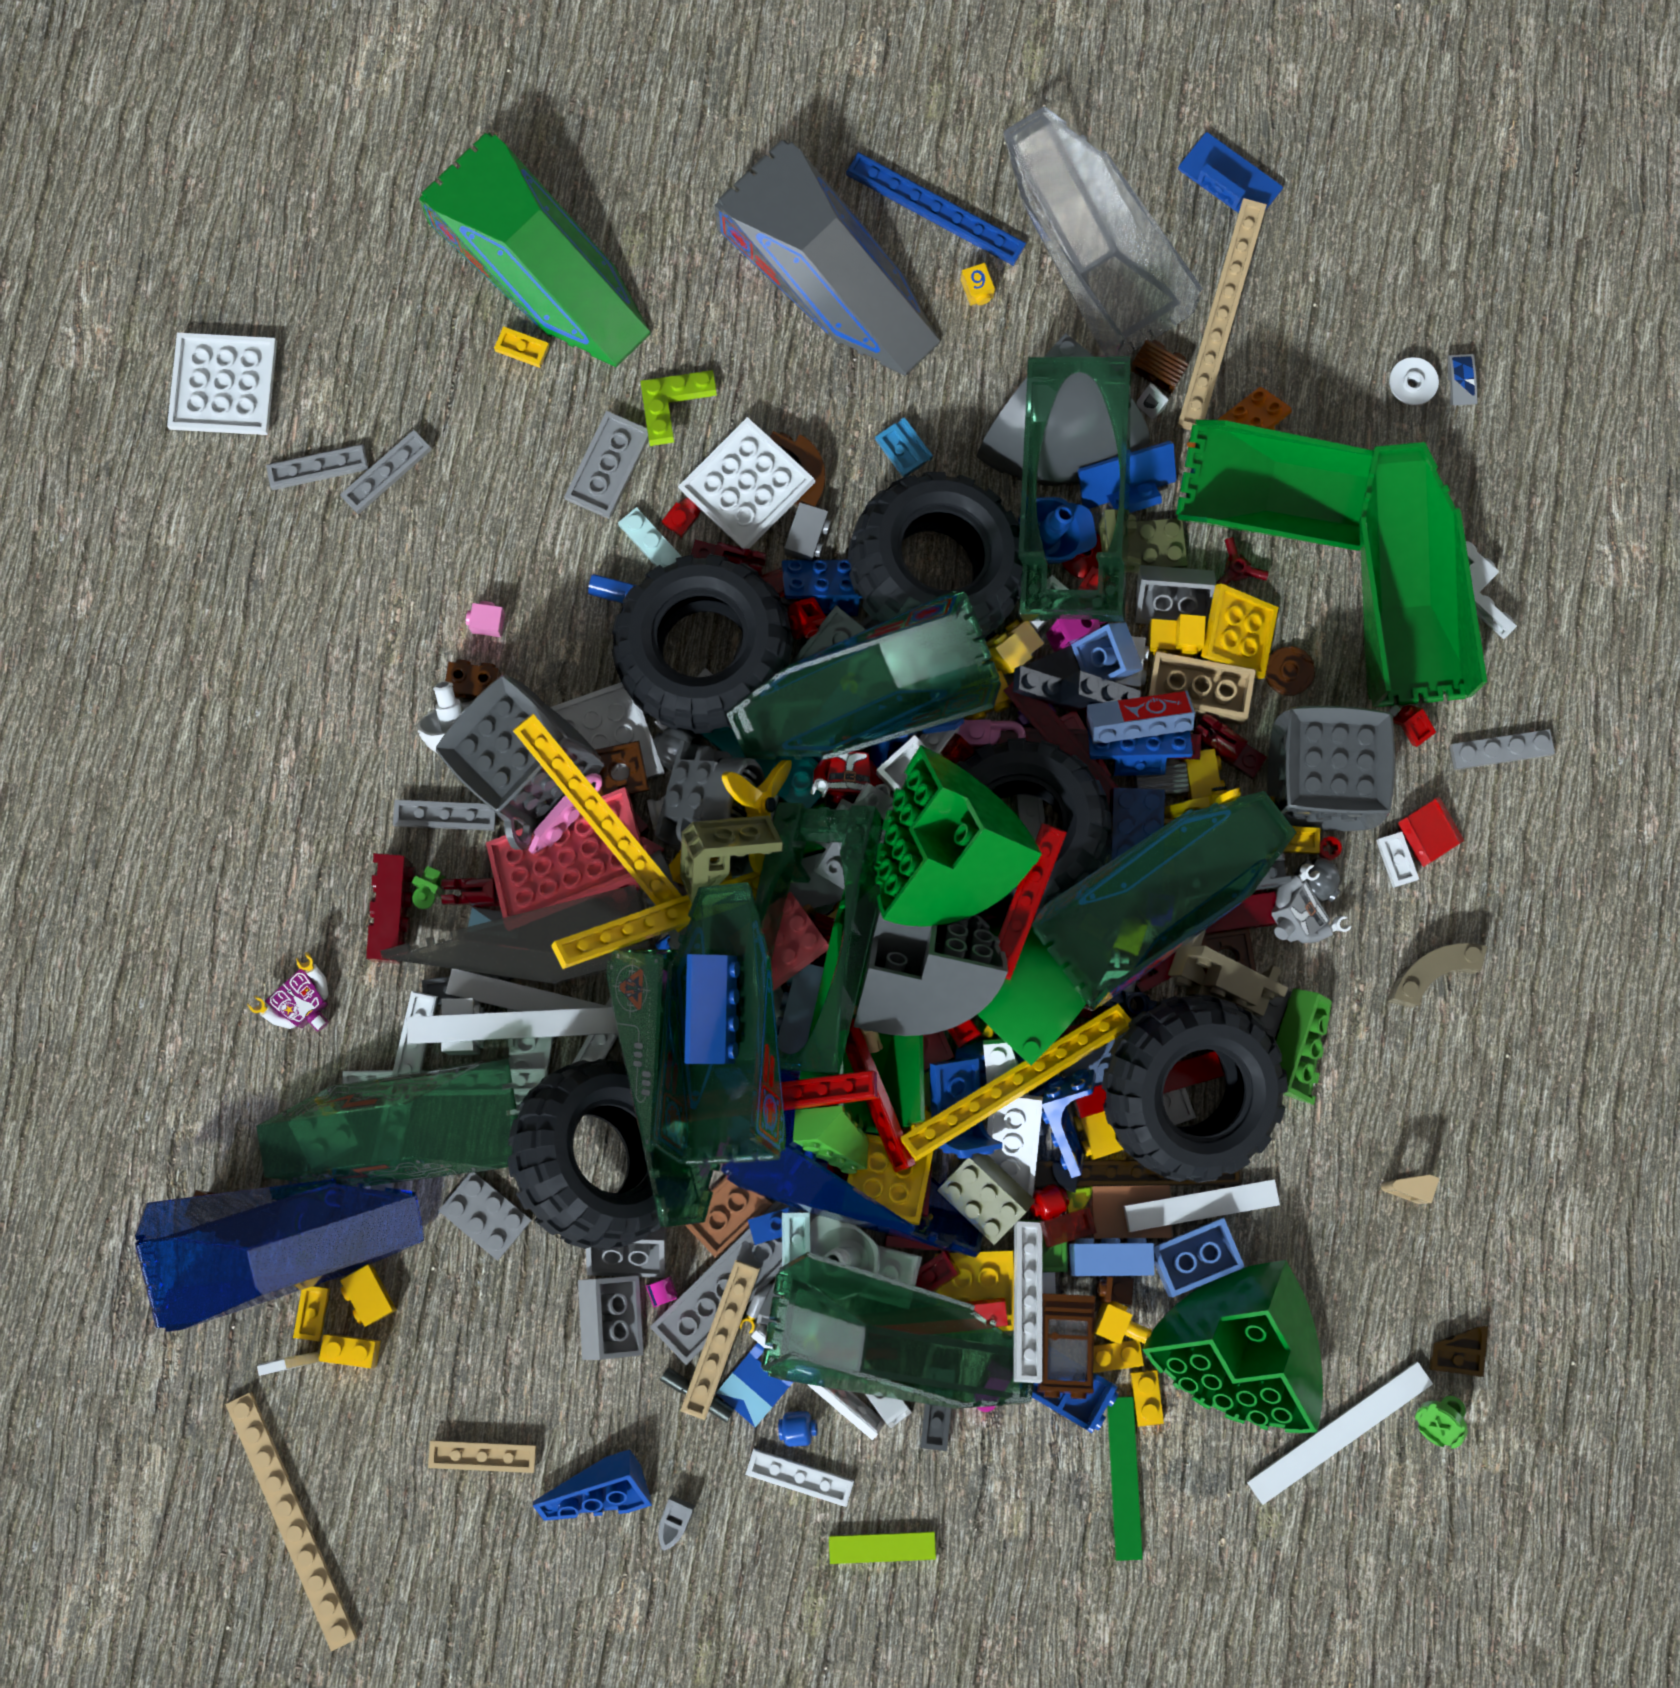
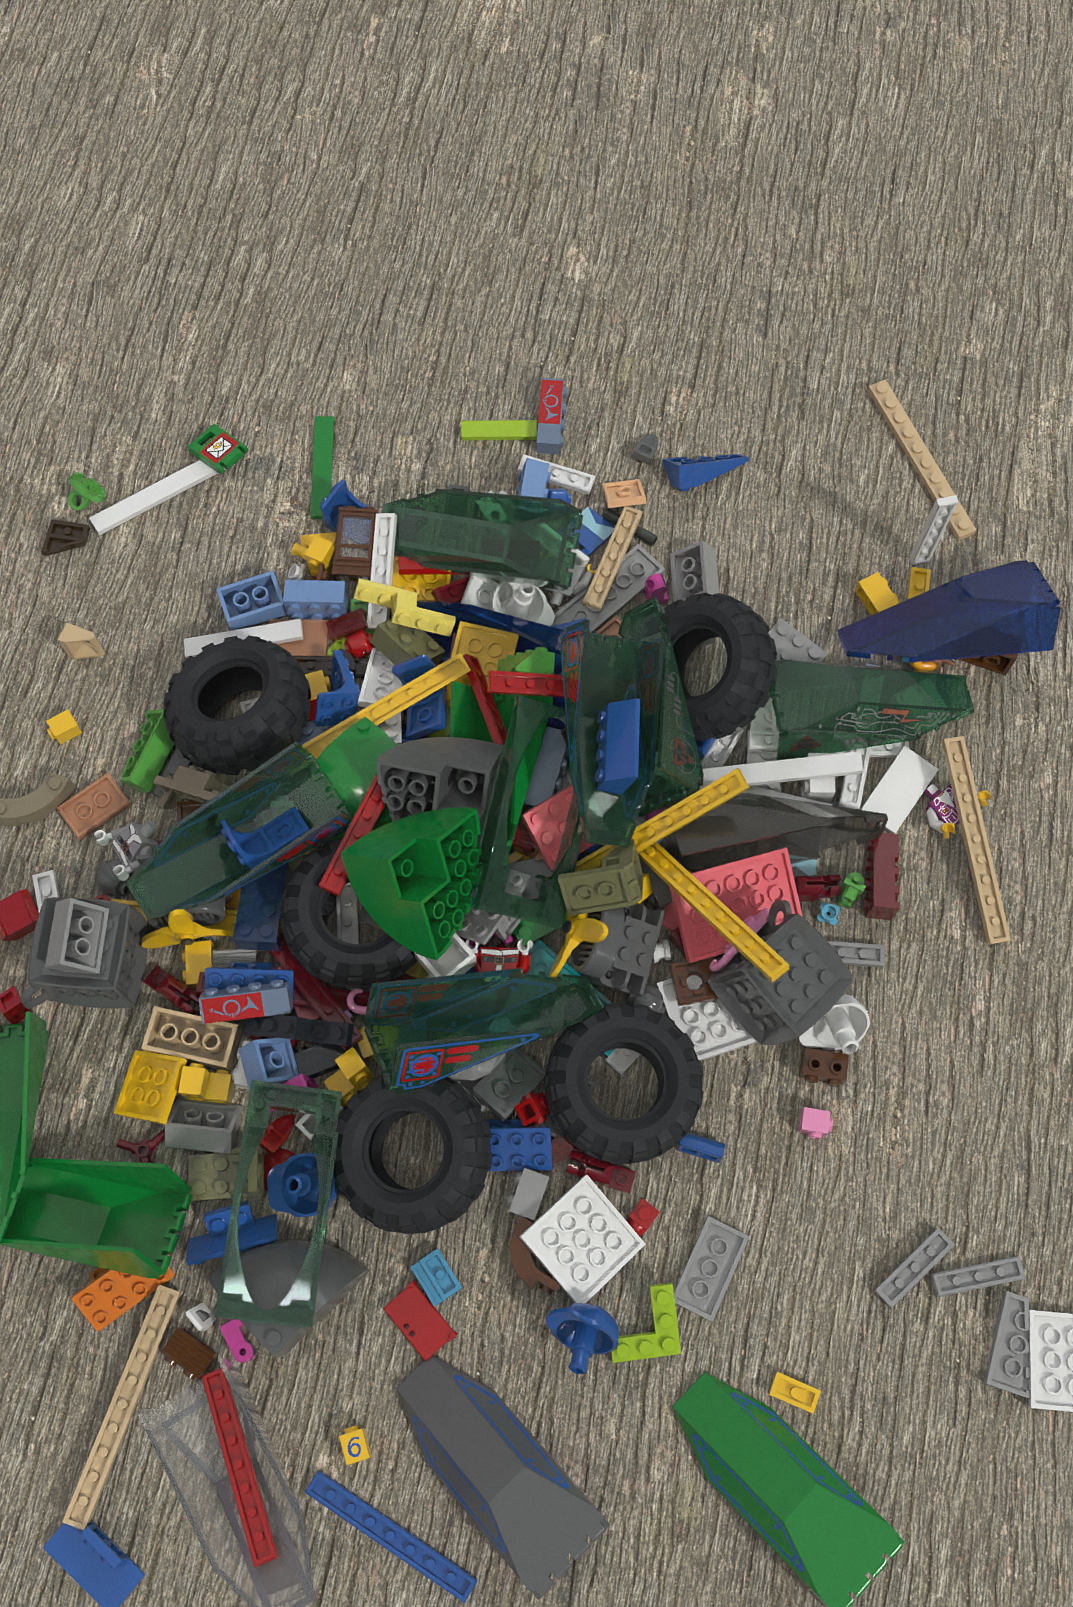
camera: 175 degrees left, 10 degrees down
yellow brick [319,1333,381,1368] -> none
tan plate [428,1440,537,1473] -> none
light aqua plate [618,507,682,567] -> none
light aqua plate [782,1212,811,1293] -> none
yellow plate [1130,1370,1164,1427] -> none
green brick [1142,1260,1323,1433] -> none
reddish brown tile [1265,646,1315,696] -> none
none -> light grey slope [45,898,109,974]
none -> yellow brick [46,709,82,744]
none -> nougat tile [56,772,132,841]
none -> green container [188,424,248,475]
none -> red tile [201,1367,279,1568]
none -> blue bracket [220,806,312,872]
none -> white plate [288,564,306,580]
none -> light yellow bracket [354,578,456,637]
none -> red door [383,1280,458,1361]
none -> medium blue wedge [514,458,551,521]
none -> brick [537,378,568,454]
none -> blue piece [546,1303,619,1374]
none -> light nougat tile [602,479,646,508]
none -> medium azure plate [817,902,840,926]
none -> white tile [860,746,939,834]
none -> tan plate [941,736,1011,945]
none -> light grey wing [984,1291,1030,1399]

